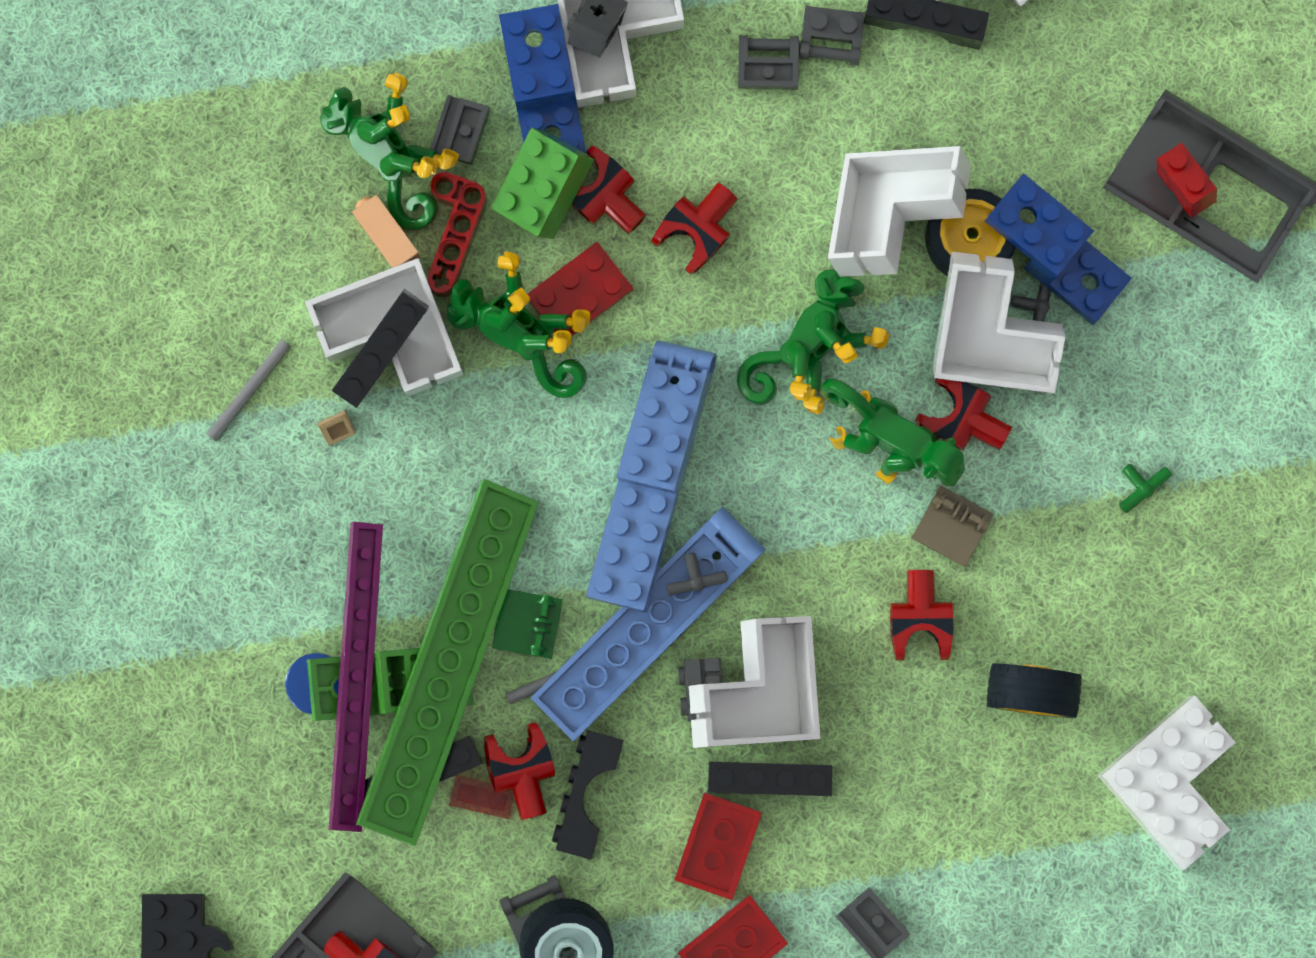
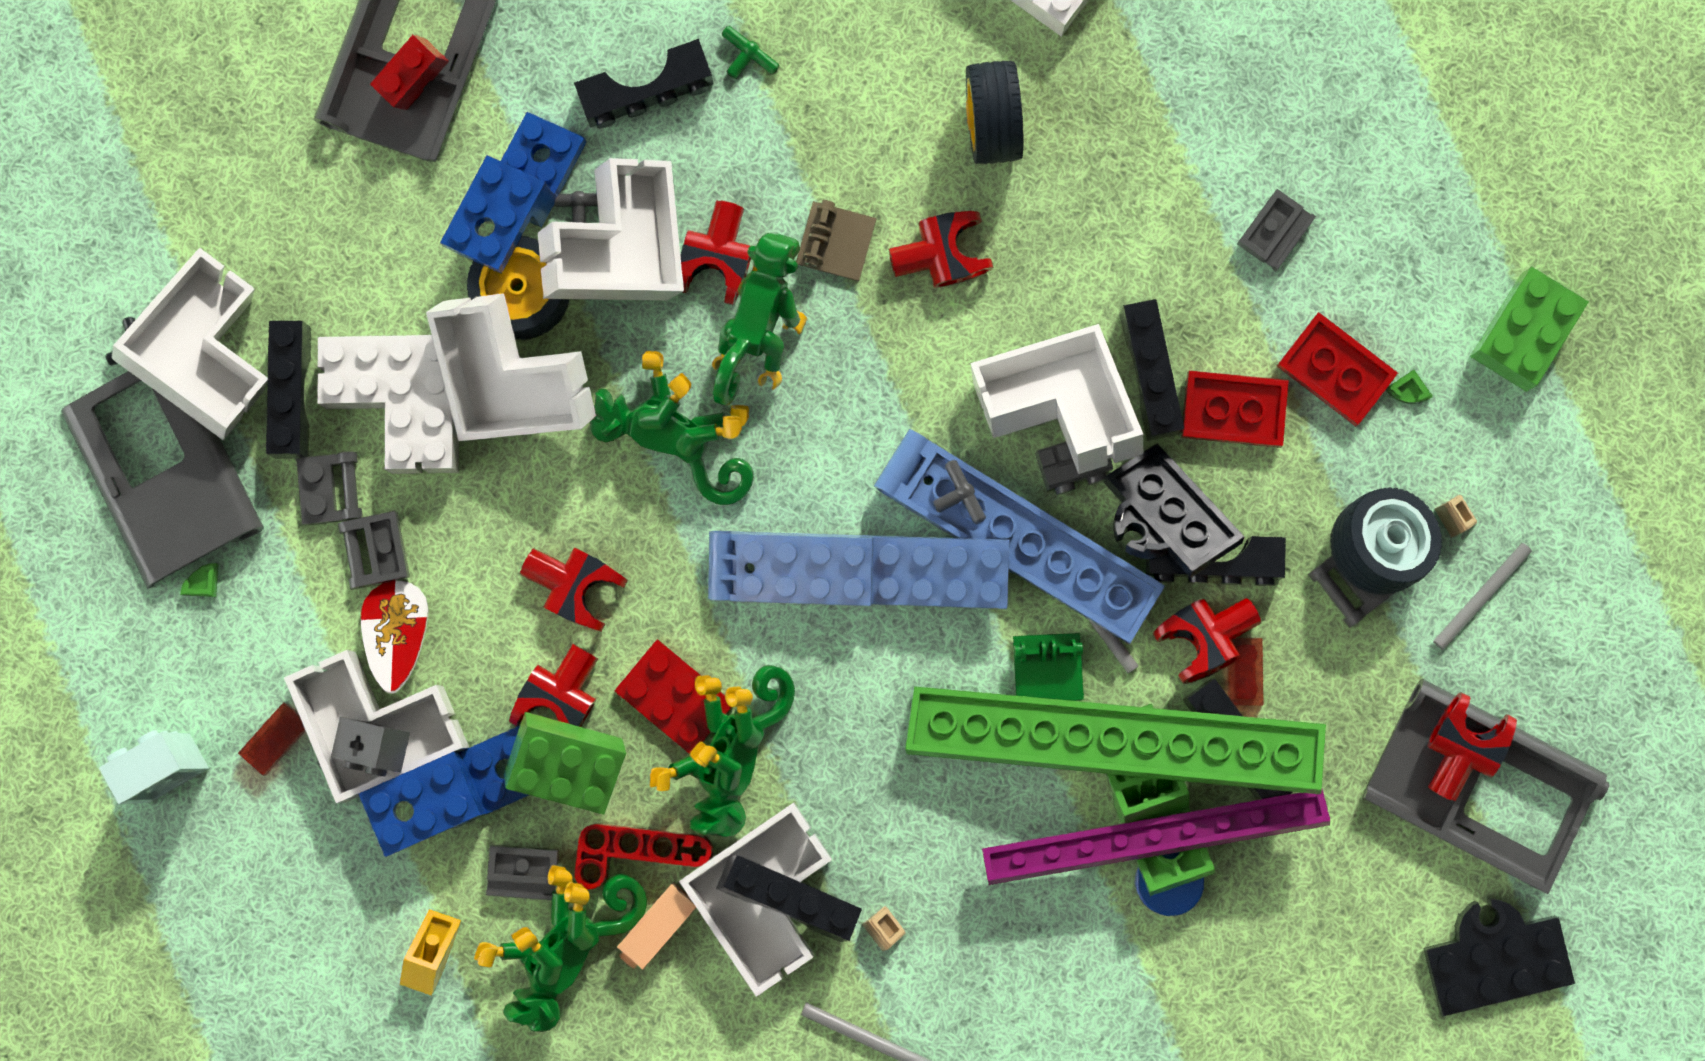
camera: 105 degrees left, 0 degrees up
none -> white piece [318,335,459,474]
none -> shield [361,580,429,694]
none -> yellow slope [399,909,461,996]
none -> black arch [574,39,714,129]
none -> plate [1104,443,1244,578]

